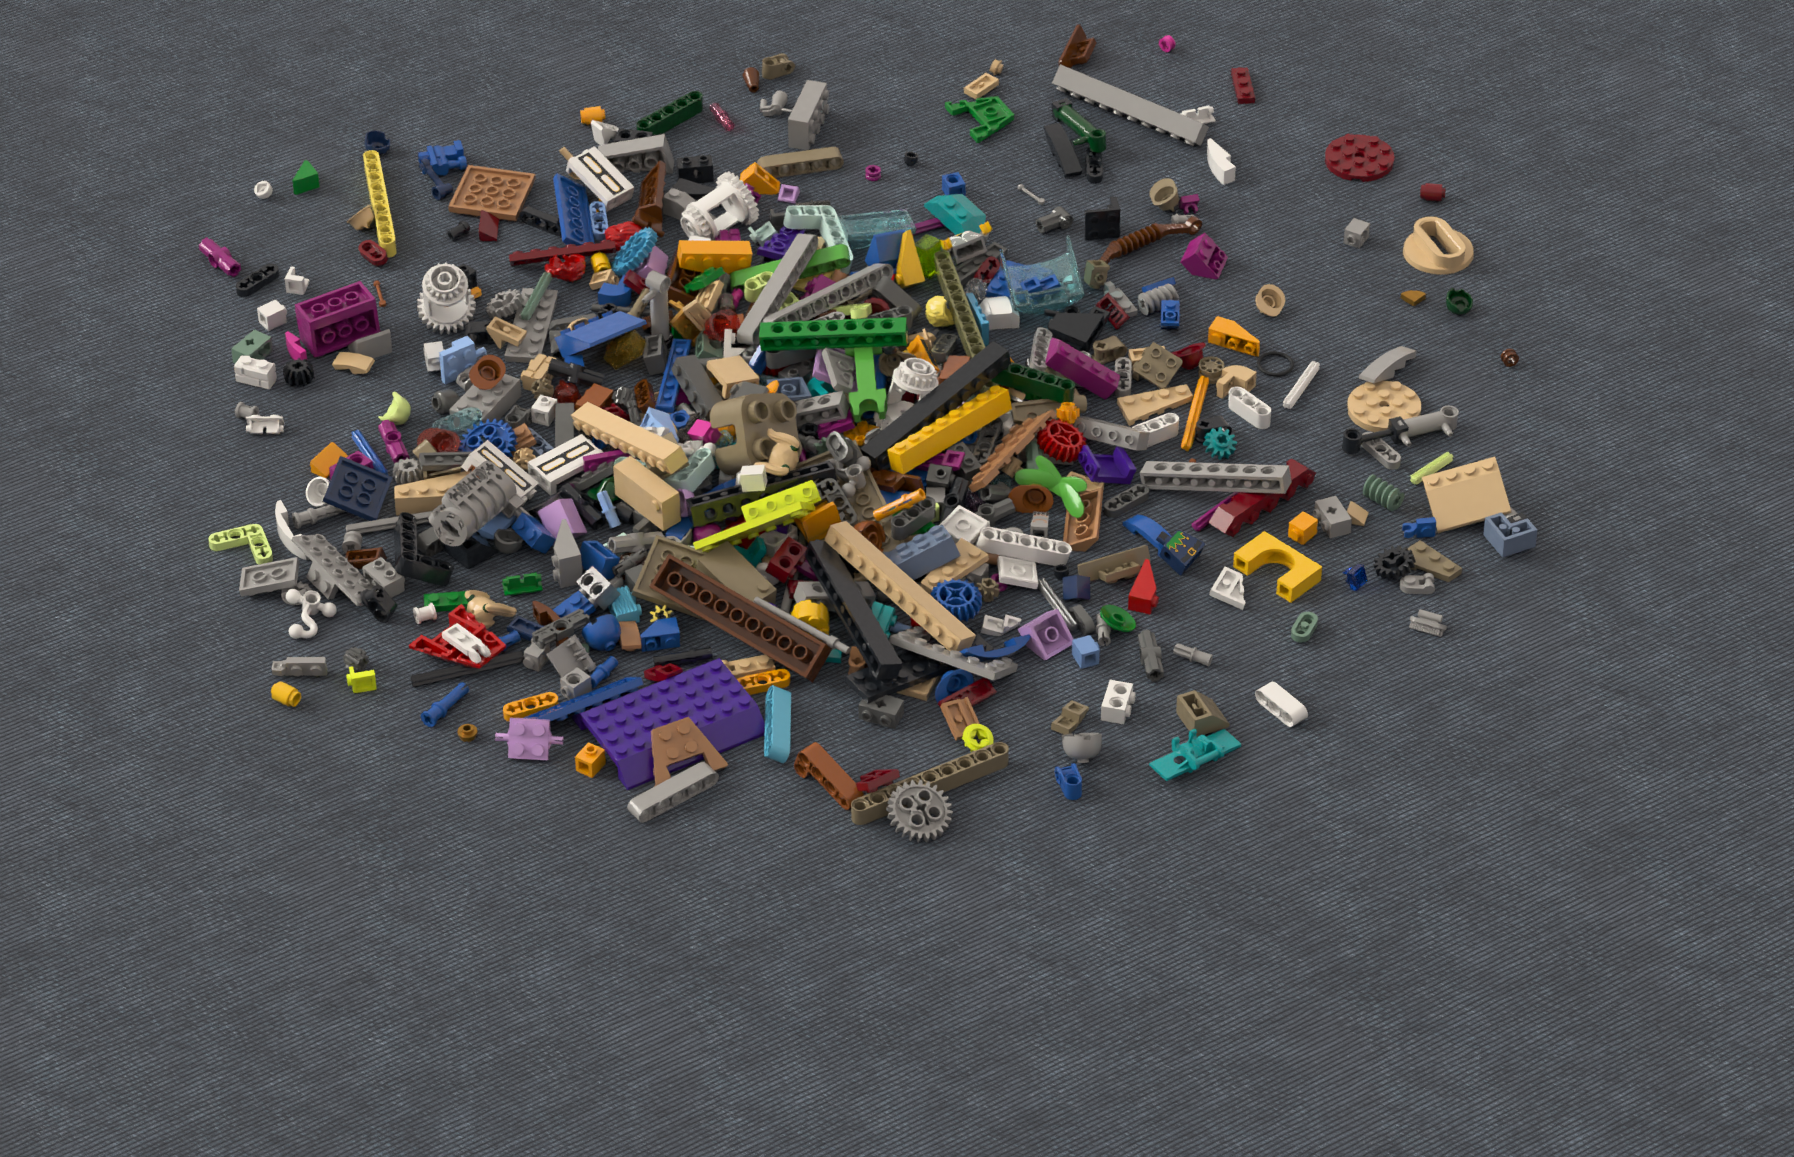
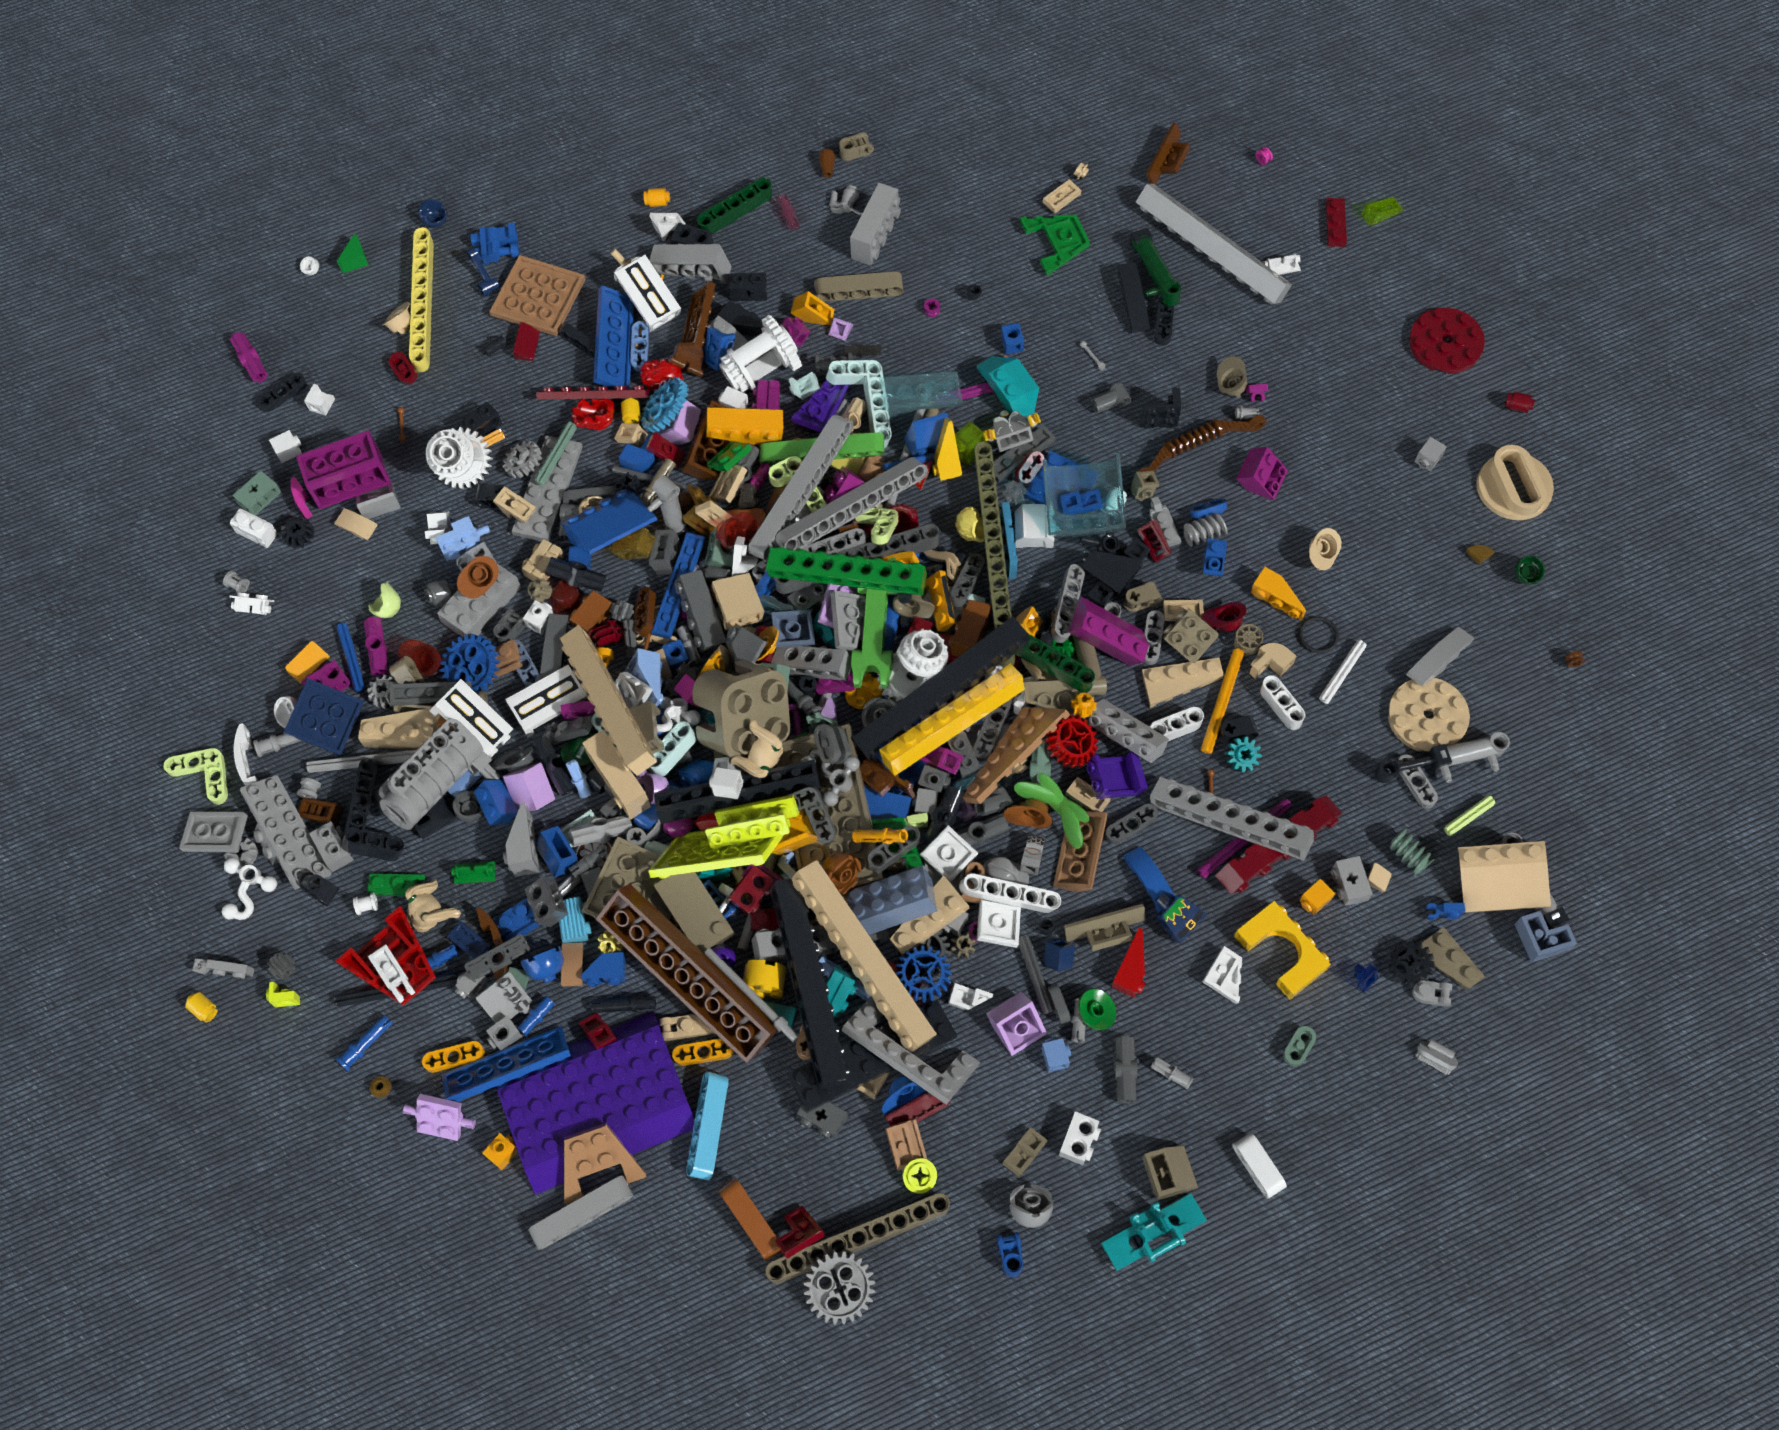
camera: 10 degrees right, 25 degrees up
clear light blue beam [432,407,482,436] -> none
tan gear [513,448,536,471] -> none
dark grey beam [872,276,922,321] -> none
blue slope [959,634,1031,662] -> none
white slope [1207,138,1236,185] -> none
none -> blue bracket [703,327,736,371]
none -> clear neon green slope [1361,197,1404,225]

